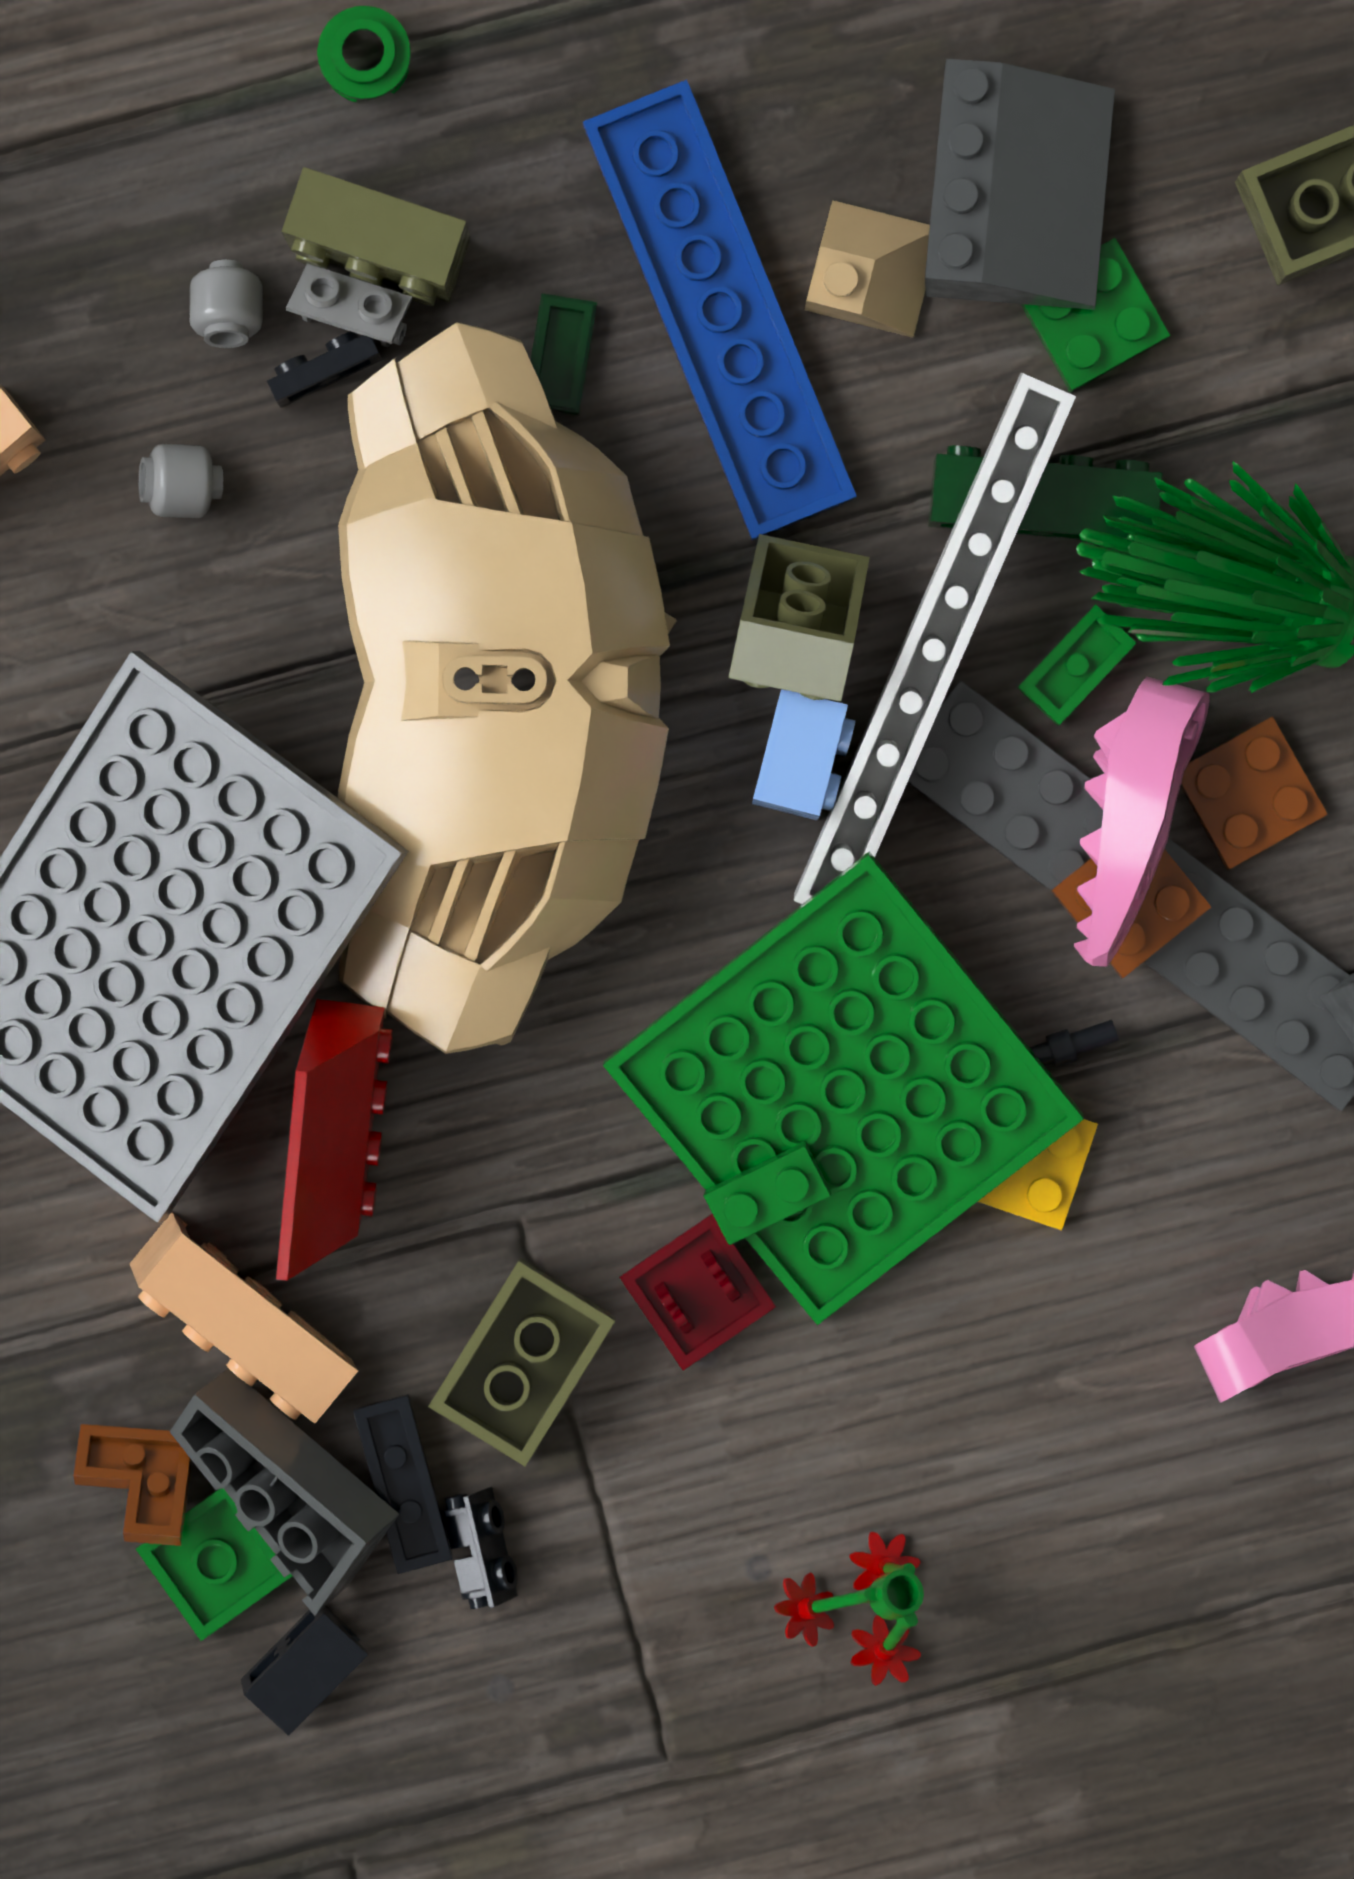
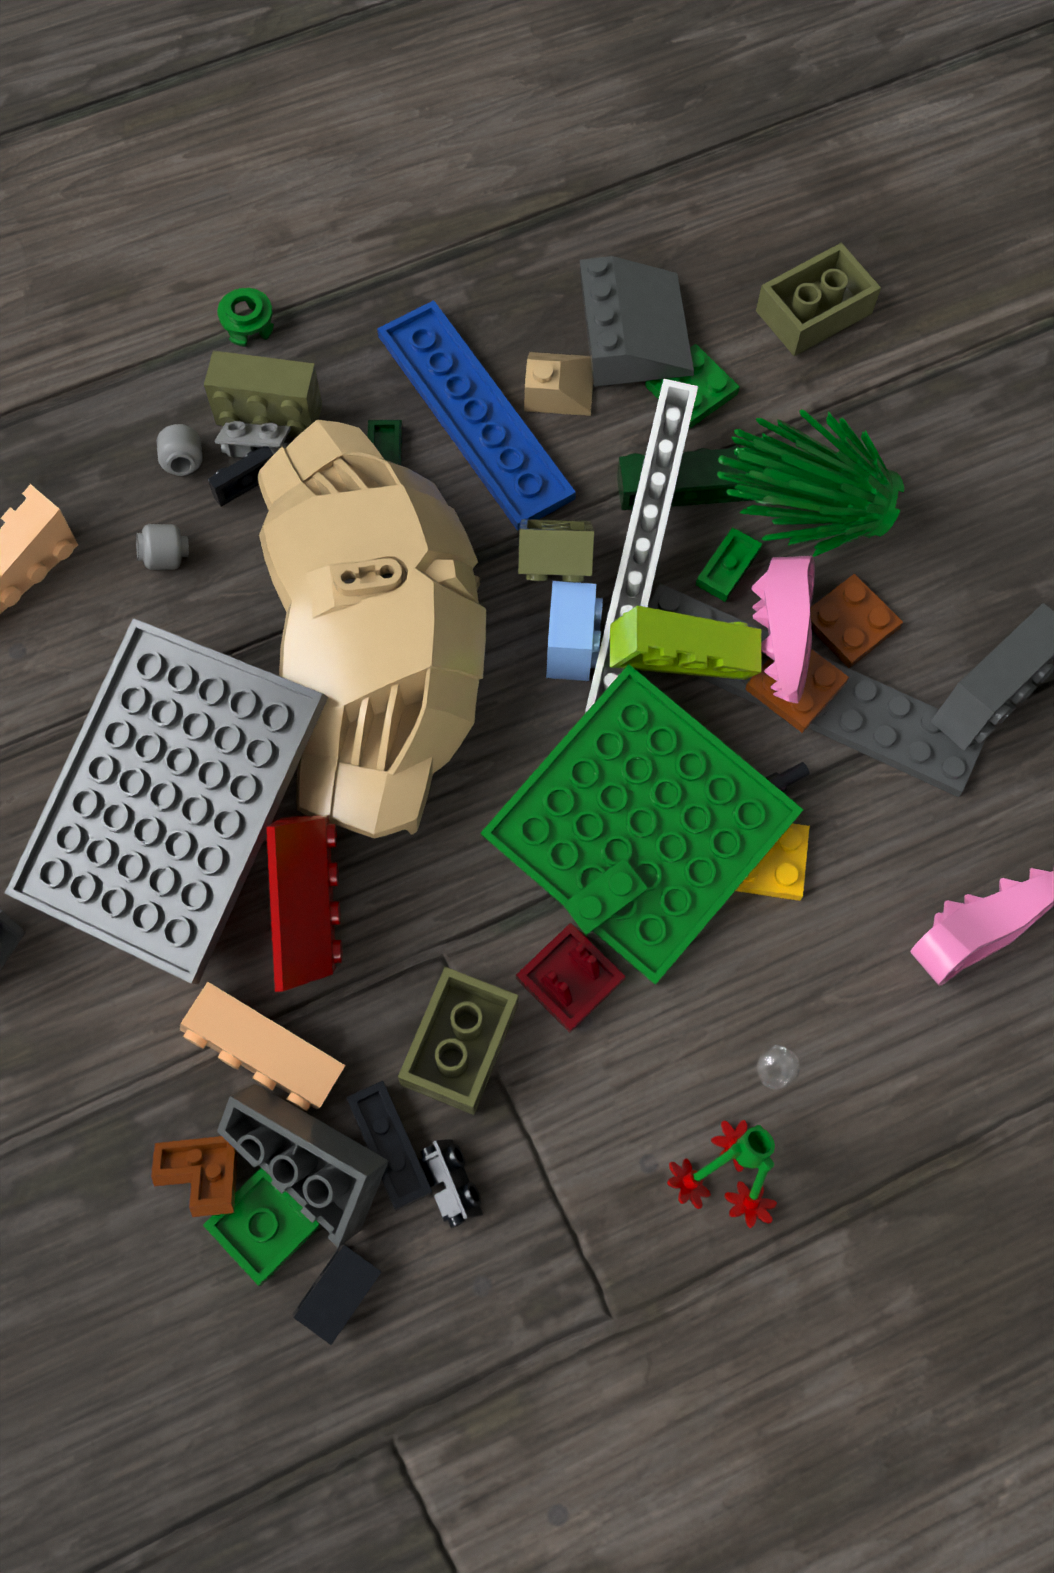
camera: 15 degrees left, 20 degrees down
none -> lime wedge [610,605,761,680]
none -> clear piece [757,1045,800,1089]

